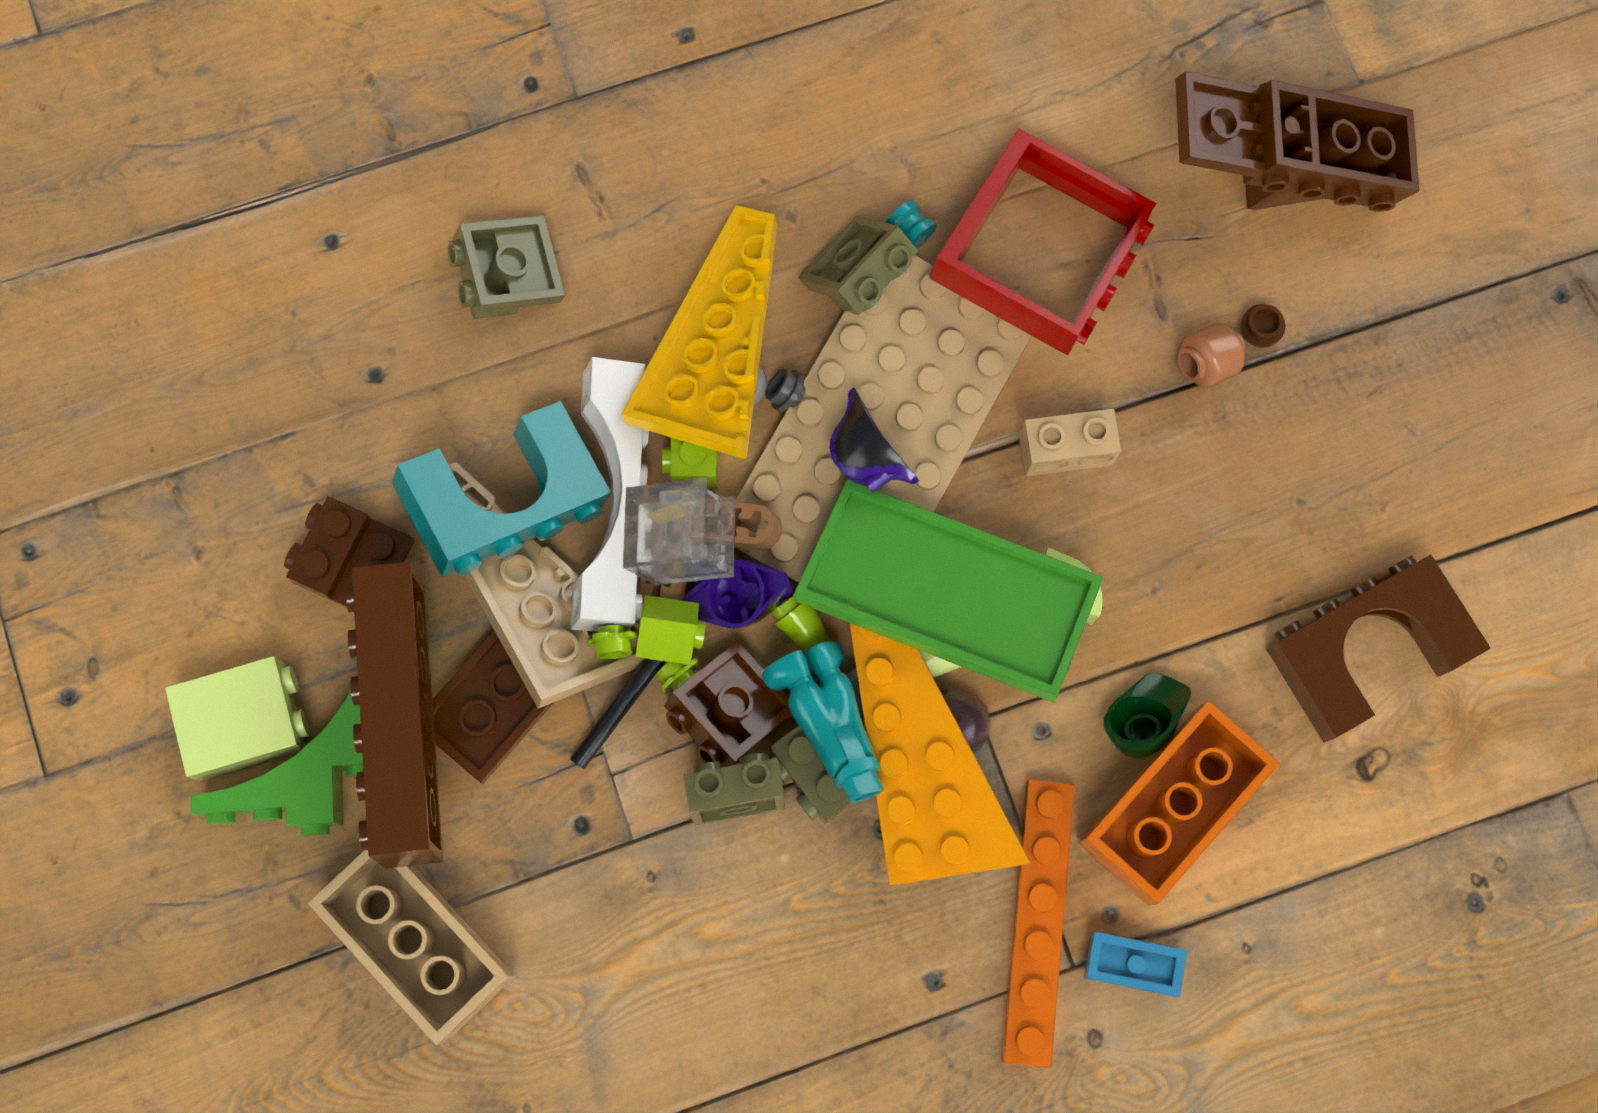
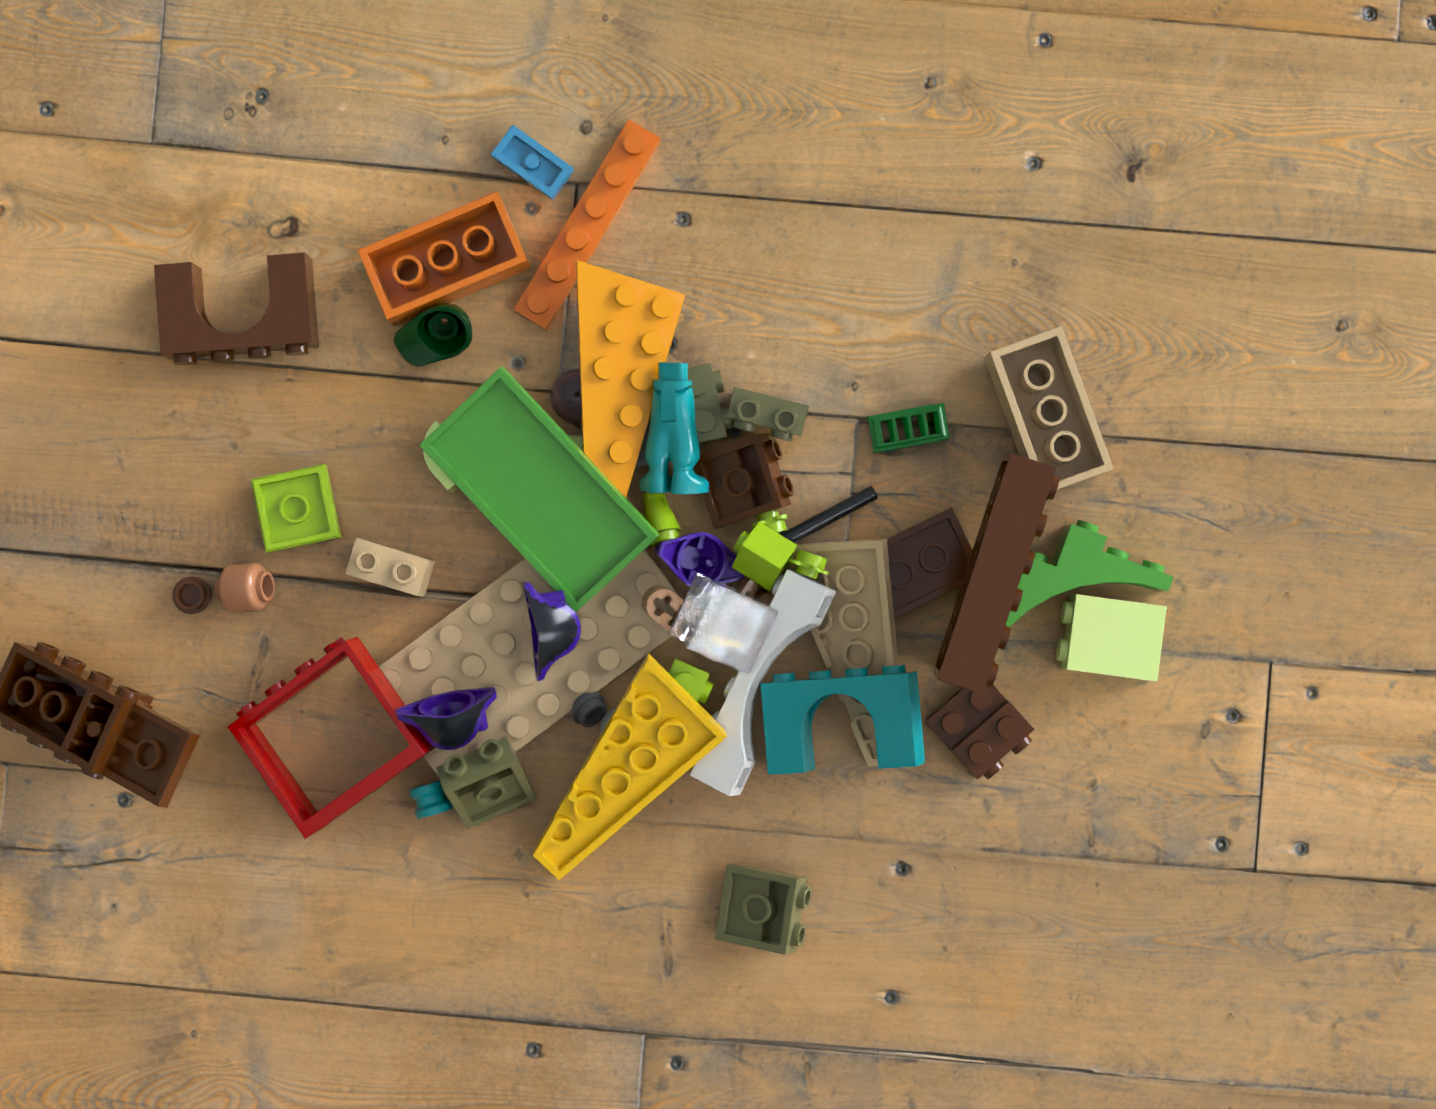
camera: 150 degrees left, 10 degrees up
none -> lime plate [251,464,342,553]
none -> hat [395,687,497,750]
none -> green slope [867,403,950,454]

